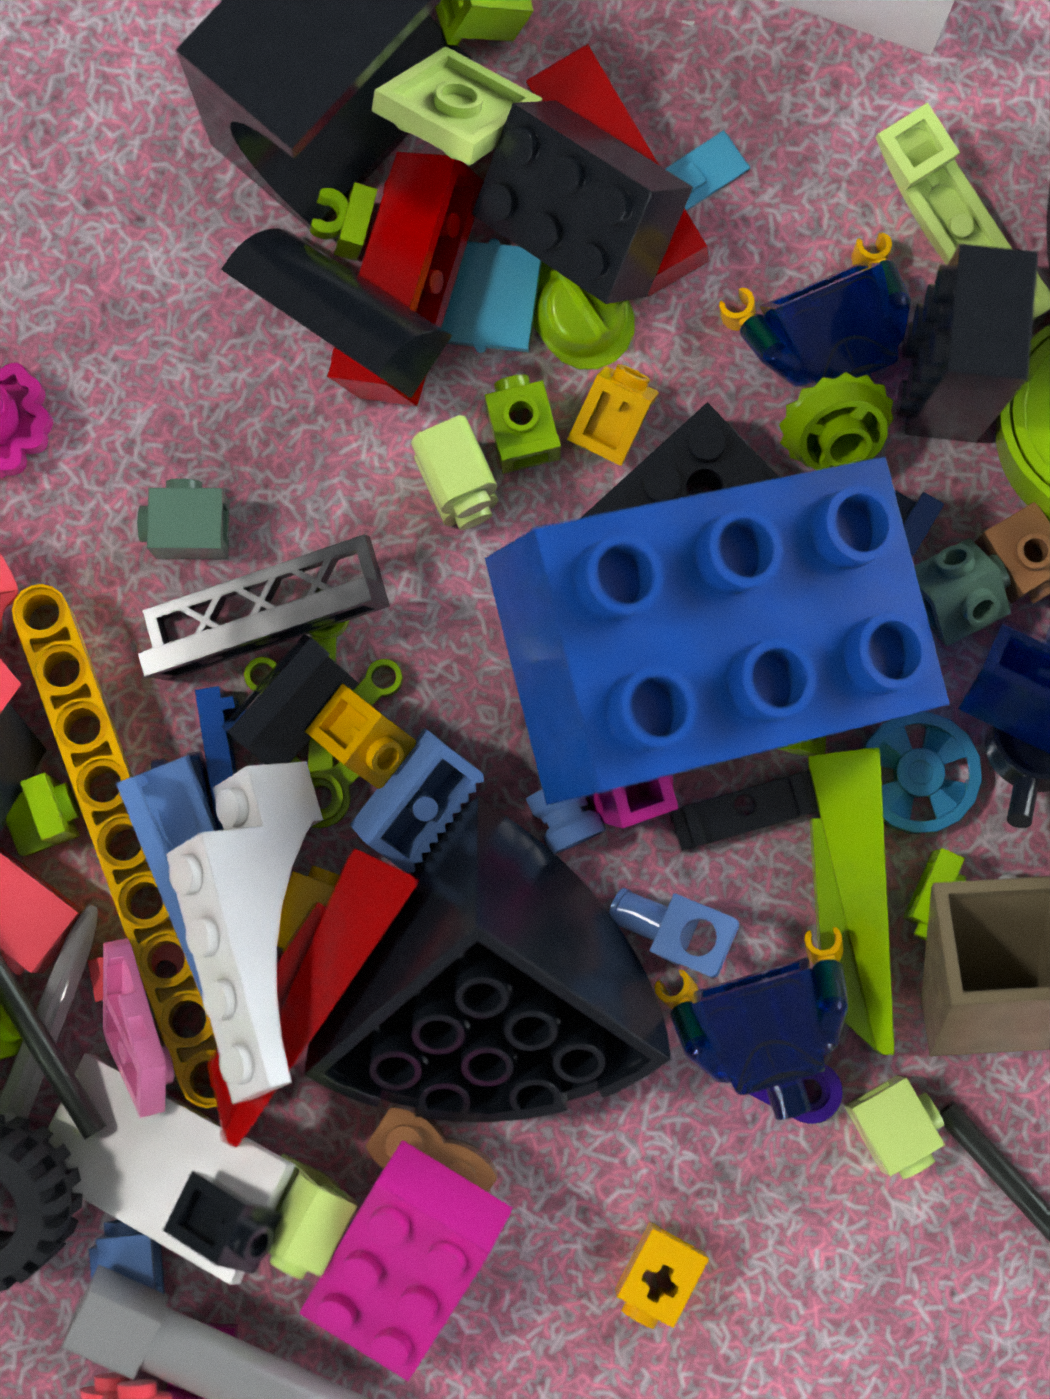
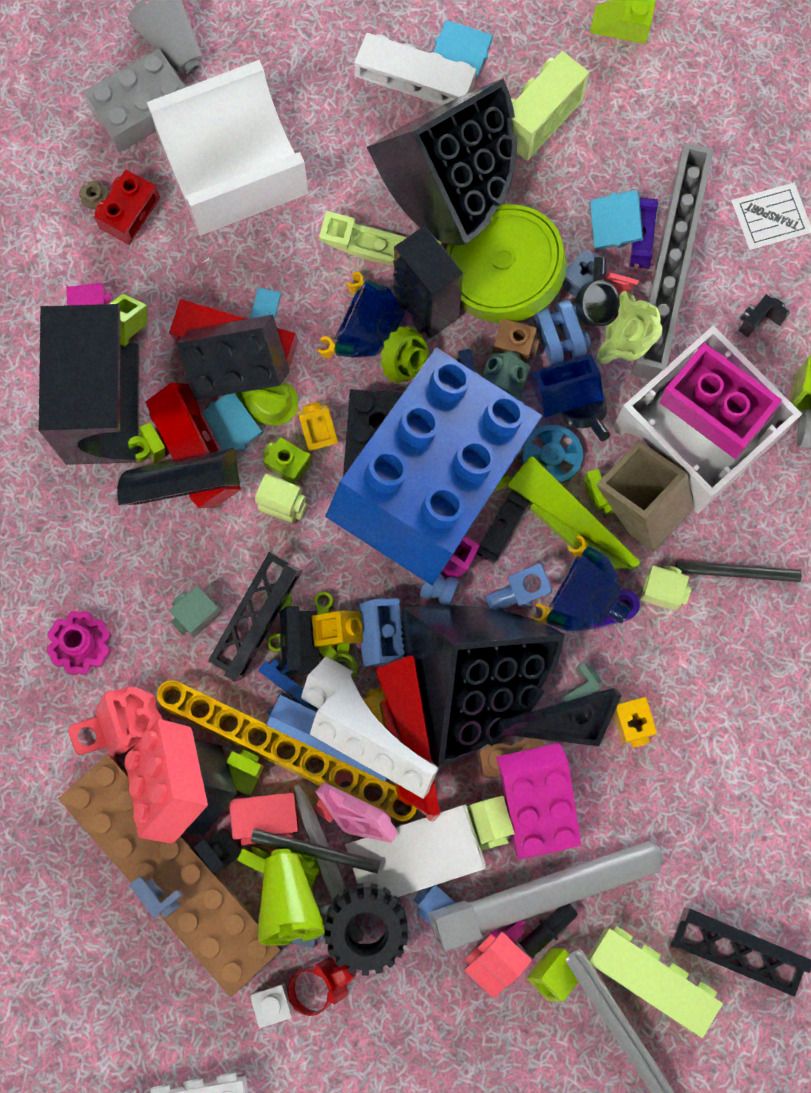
camera: 45 degrees left, 5 degrees down
black bracket [162,1170,282,1273] -> none
yellowish green plate [372,46,542,166] -> none
none -> black wing [497,688,622,746]
none -> sand green bracket [560,662,601,703]

